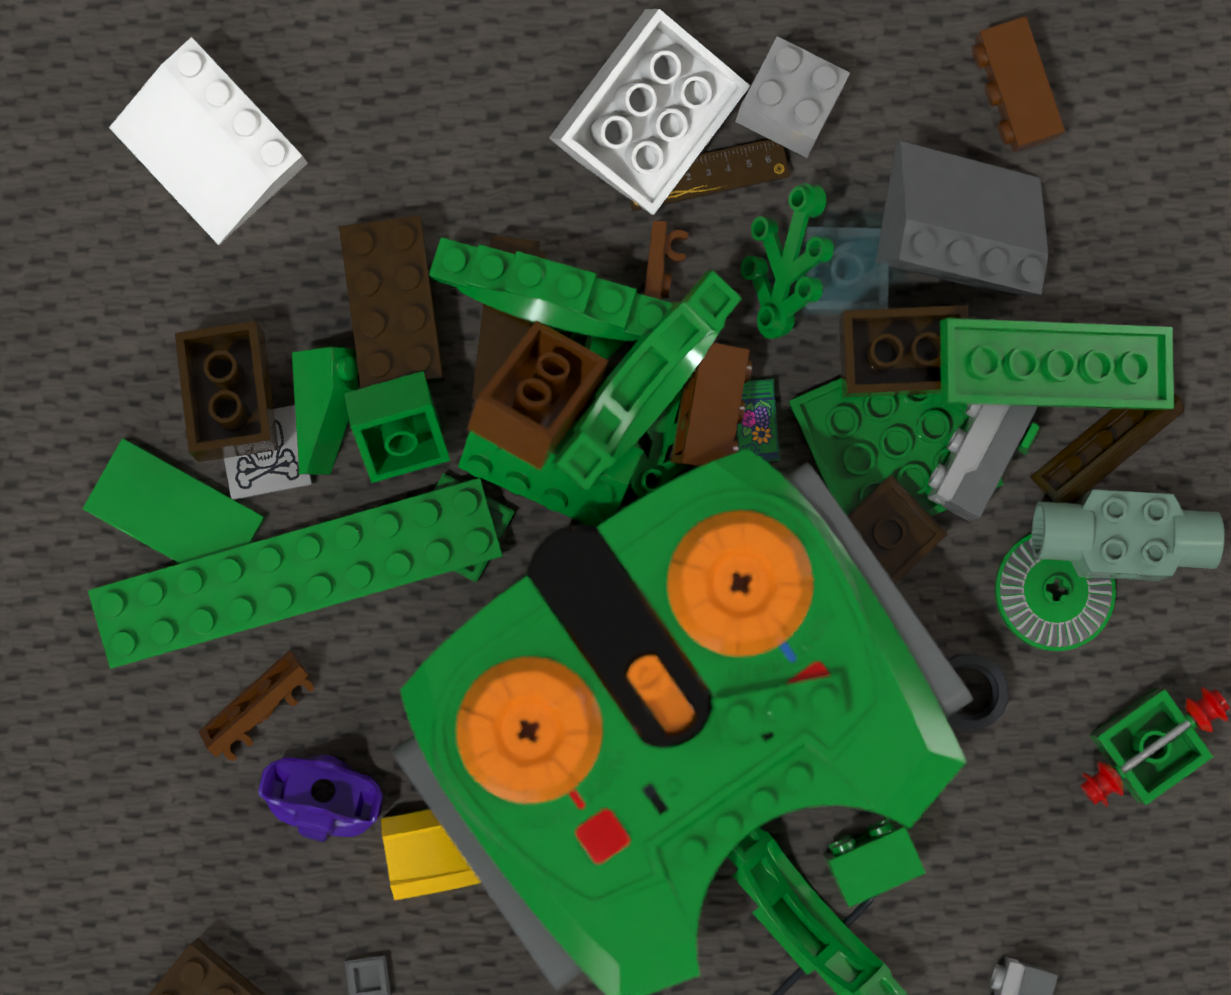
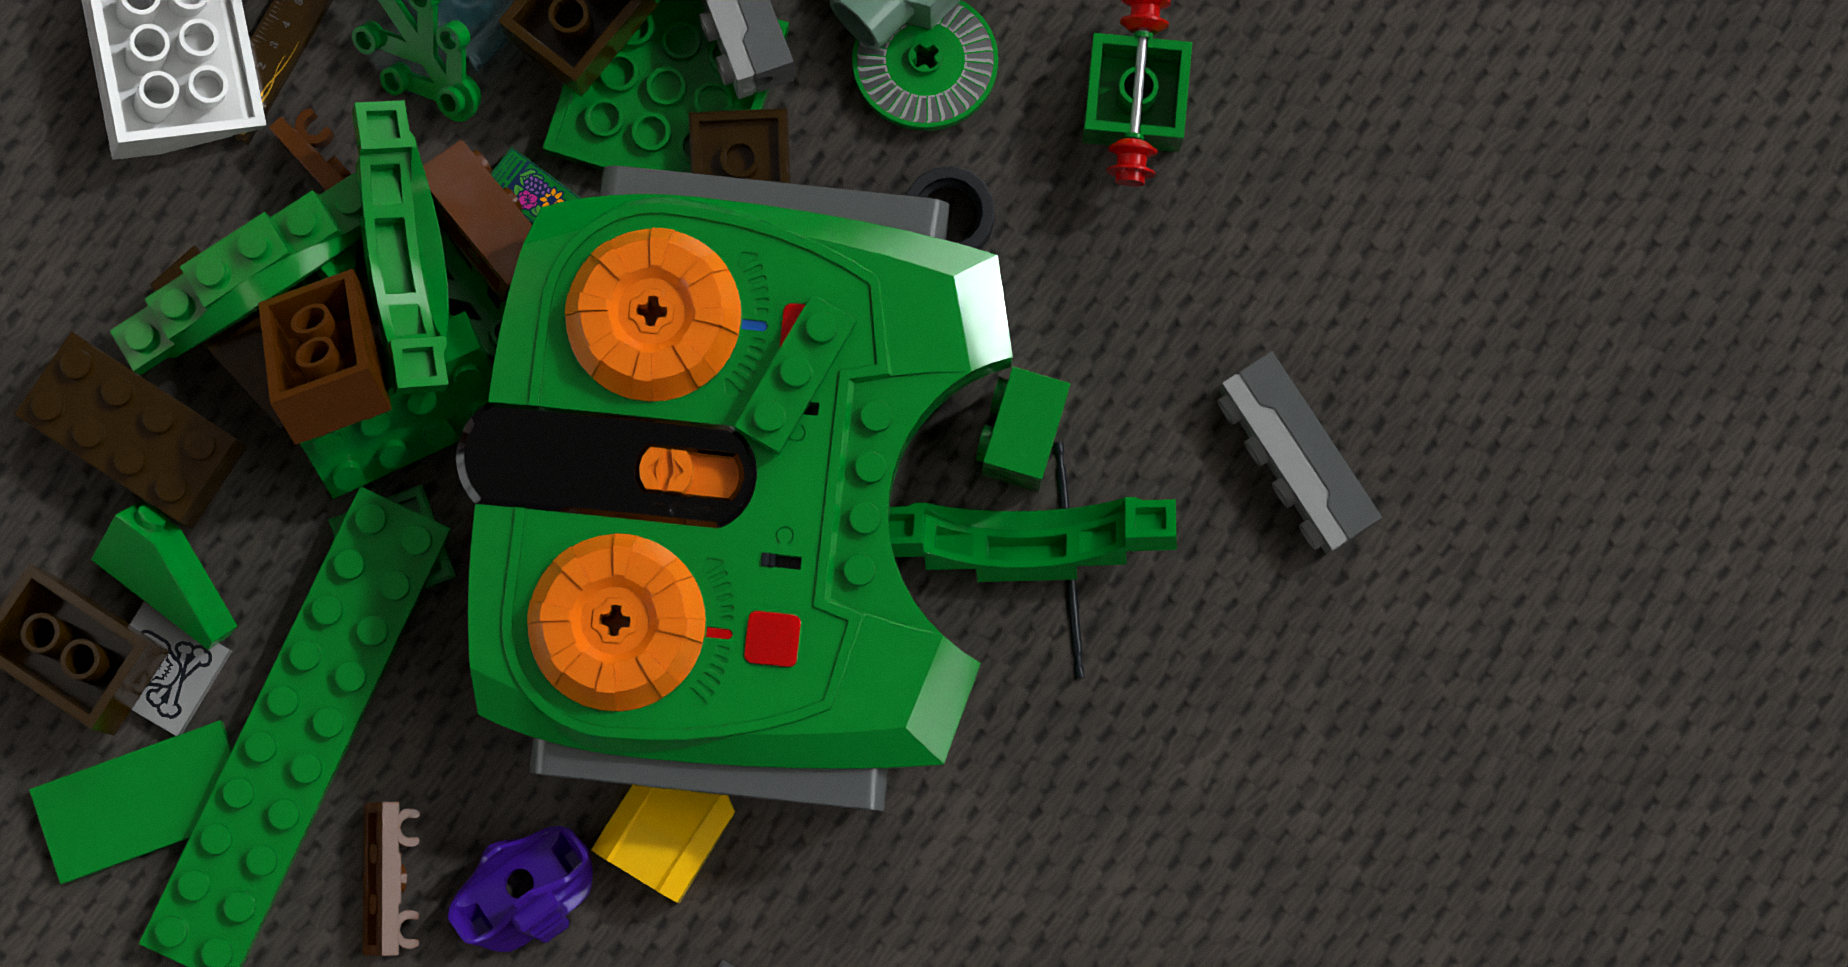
camera: 50 degrees left, 5 degrees down
green brick [344,371,450,483] -> none

